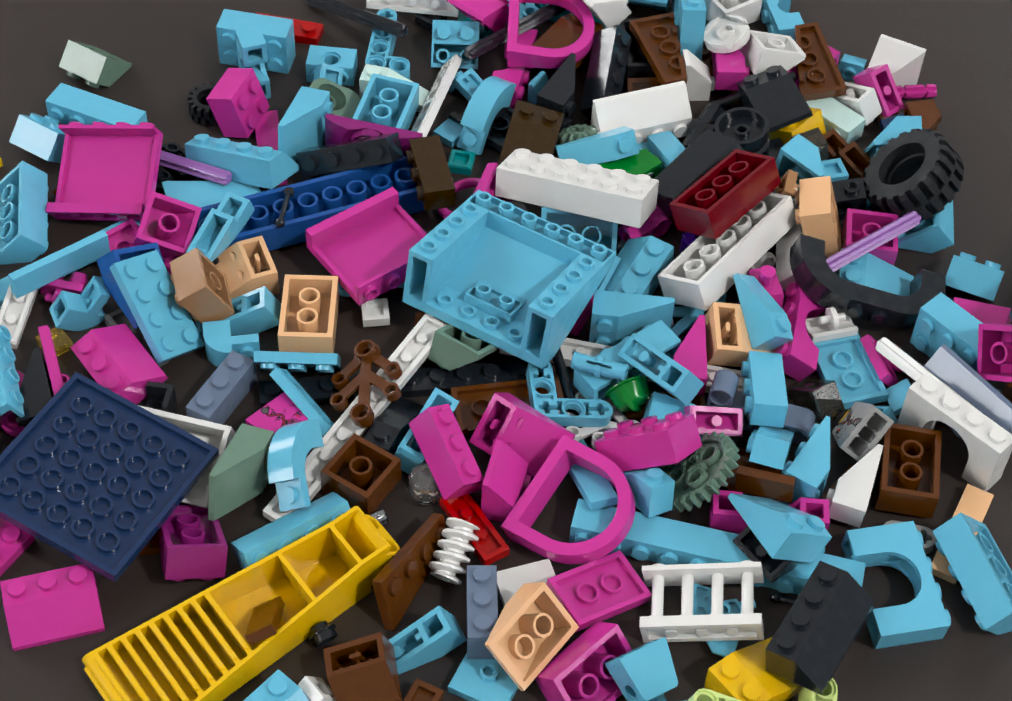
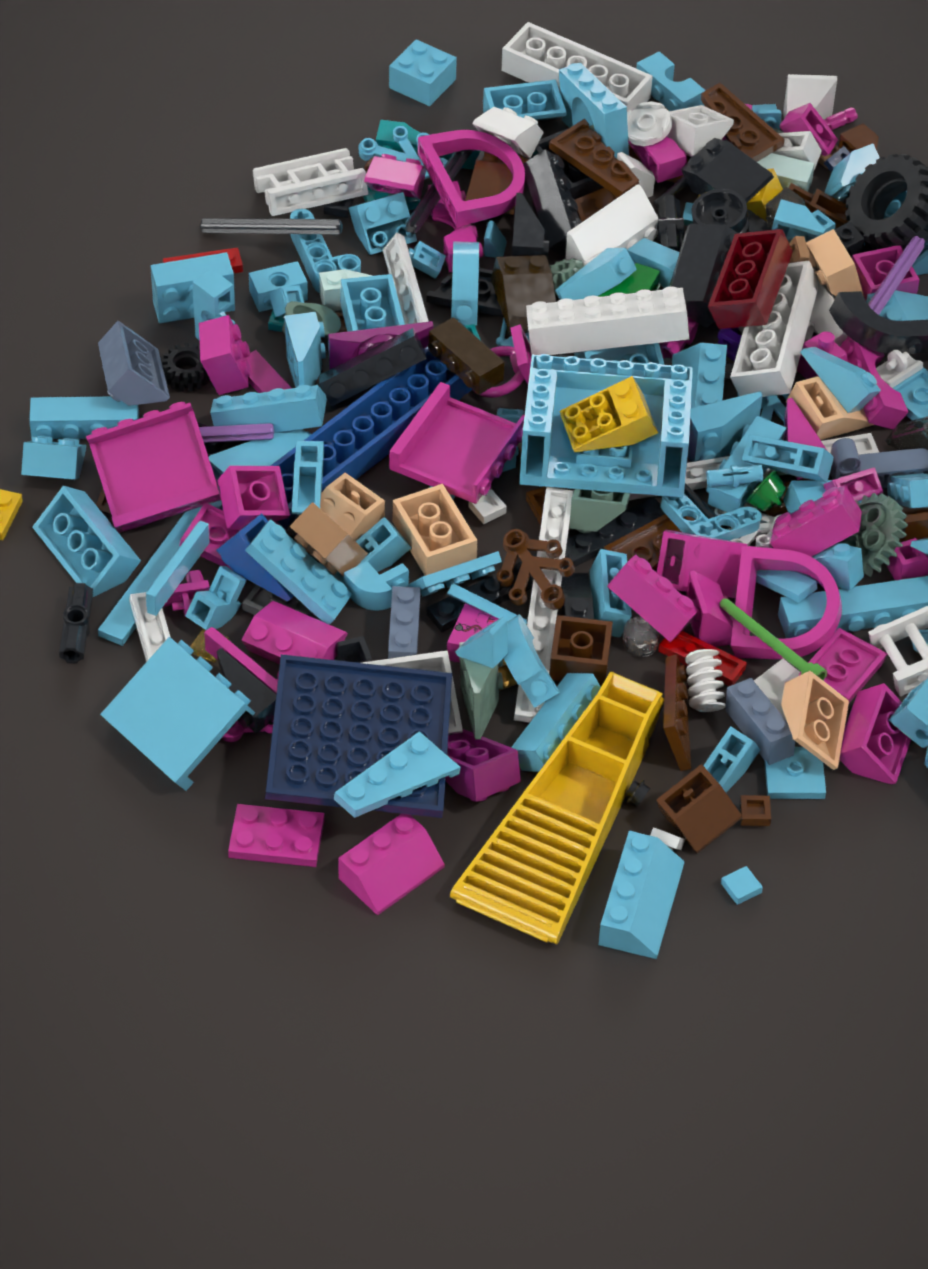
camera: 25 degrees left, 0 degrees up
slope [59,40,132,88] -> none
reddish brown tile [245,596,285,645] -> none
black hinge [275,187,294,228] -> none
medium azure tile [433,118,463,148] -> none
medium azure brick [741,351,788,428] -> none
none -> sand blue slope [98,321,170,406]
none -> medium azure wing [334,731,461,818]
none -> medium azure slope [455,616,508,668]
none -> yellow slope [559,376,658,452]
none -> bright green piece [720,598,827,681]

